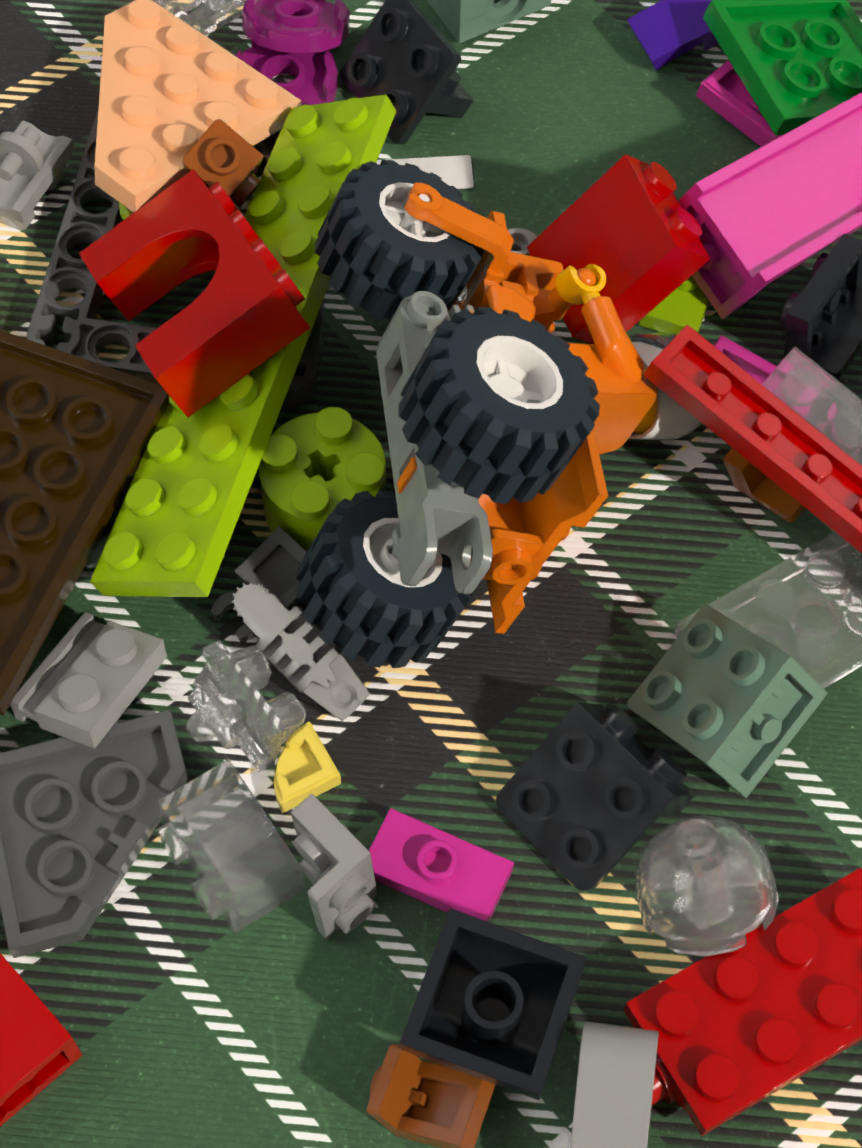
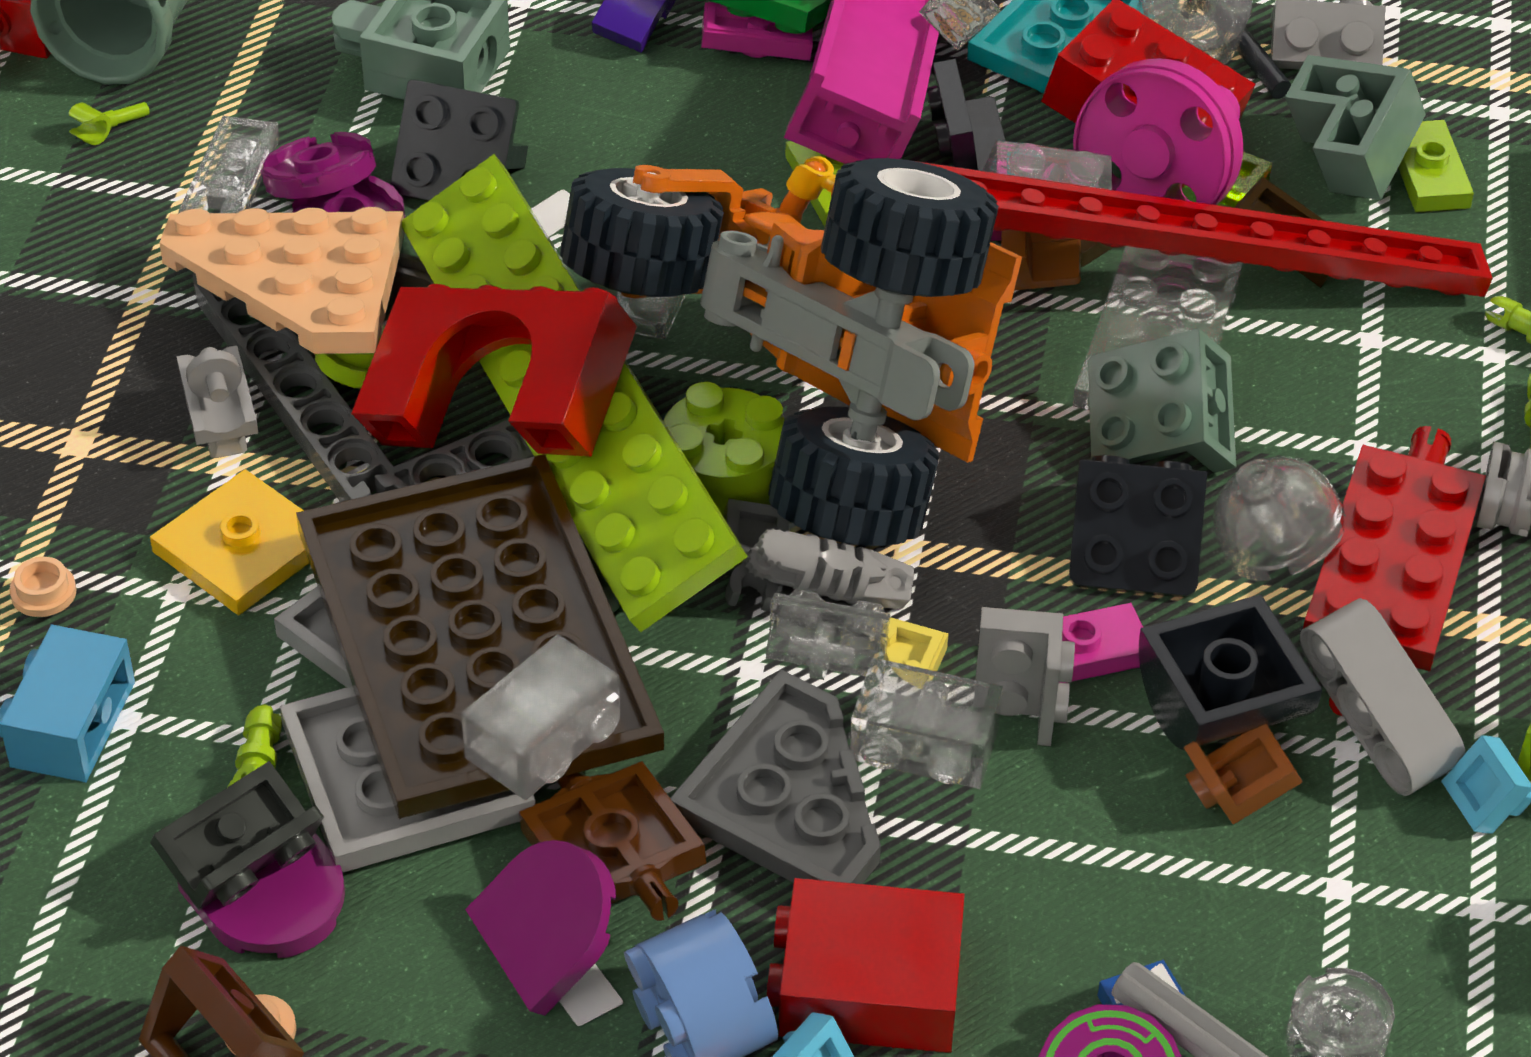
camera: 40 degrees left, 15 degrees down
light grey plate [10,612,167,749] -> none
dark orange bracket [182,119,264,208] -> none
red brick [527,154,710,344] -> none

